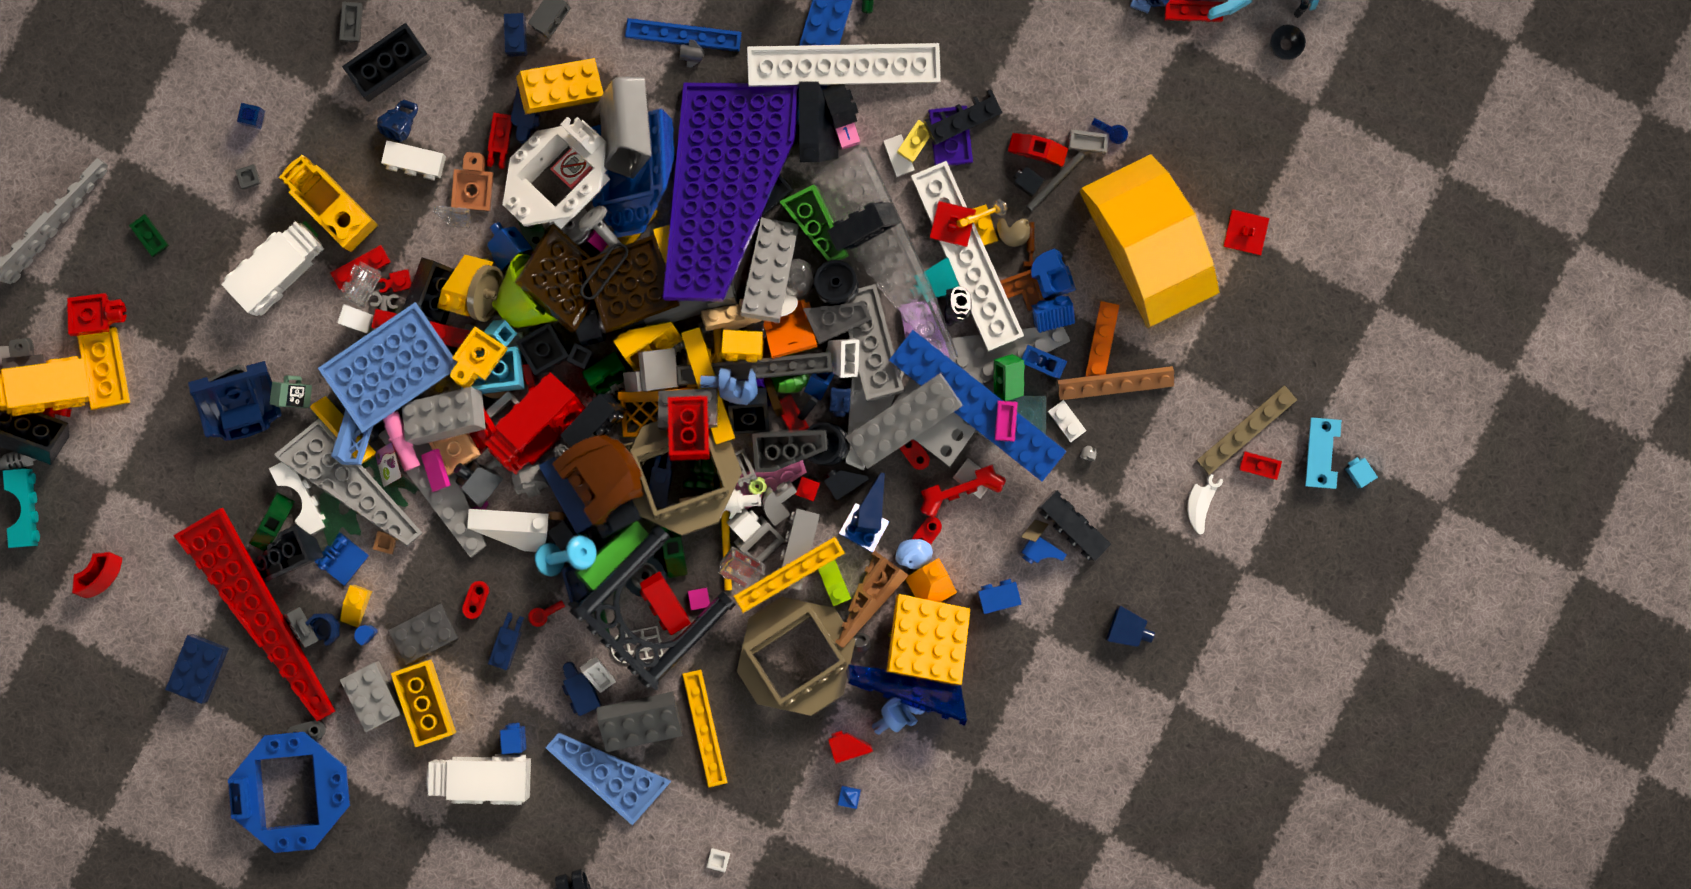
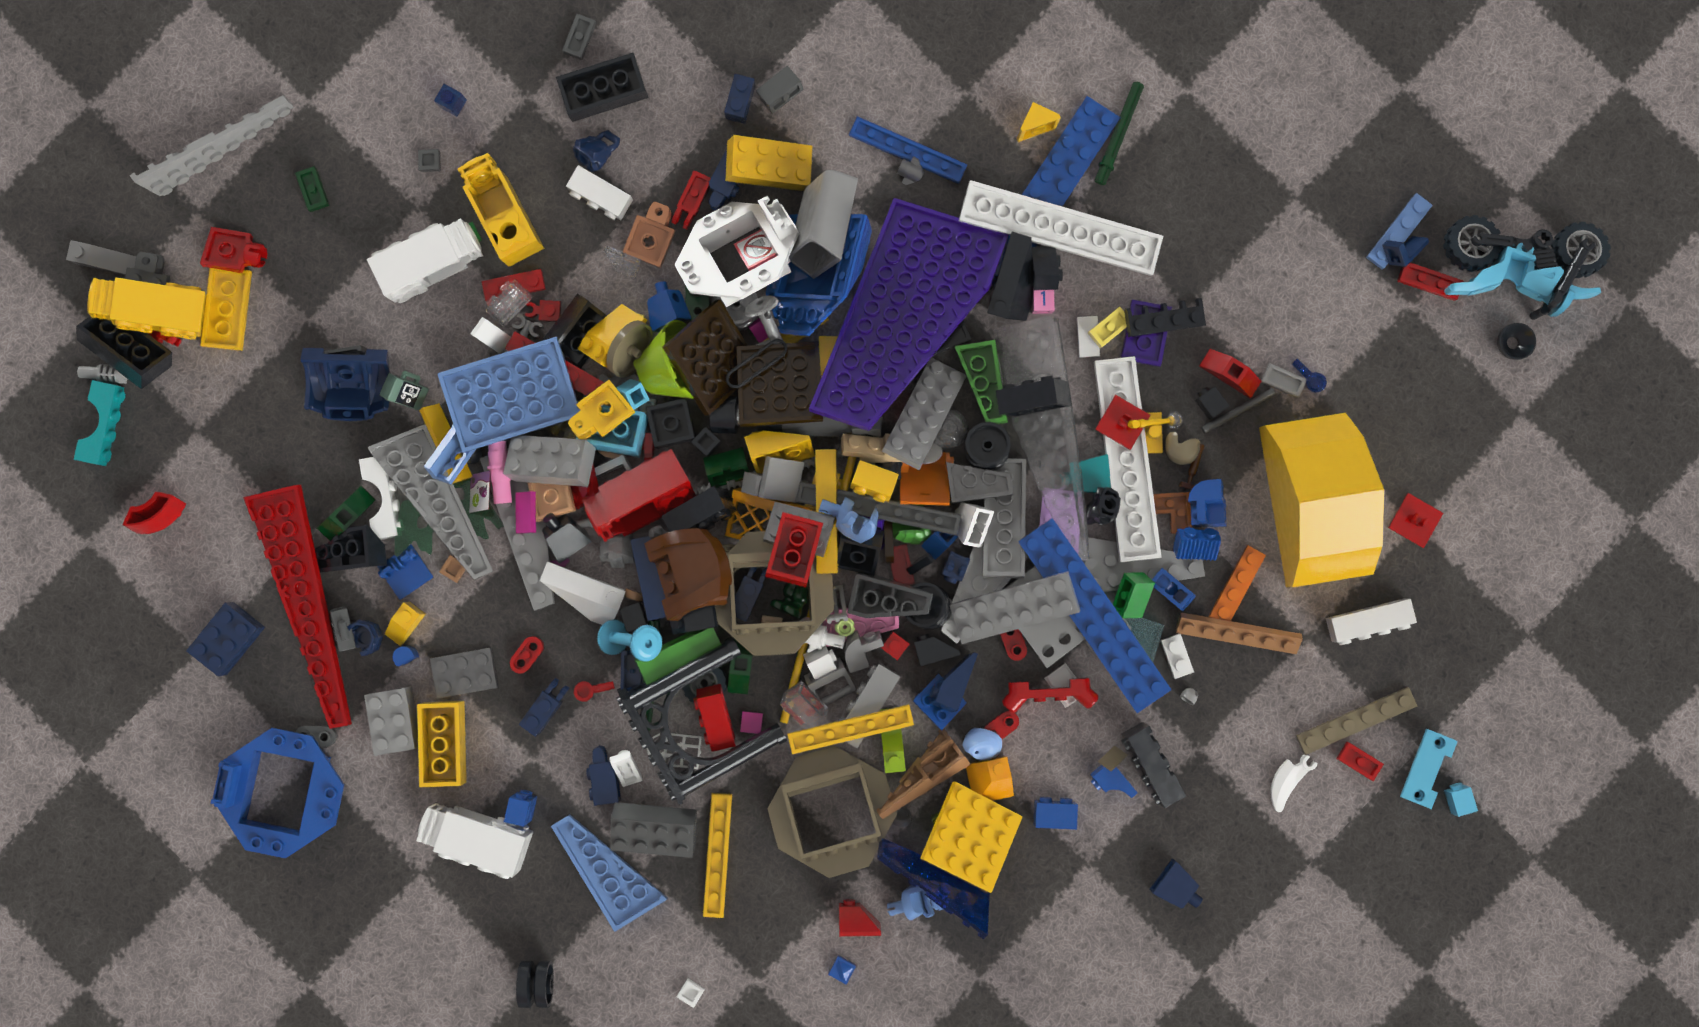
camera: 20 degrees right, 0 degrees up
dark pink tile [995,401,1018,441] -> none
none -> white brick [1326,598,1417,645]

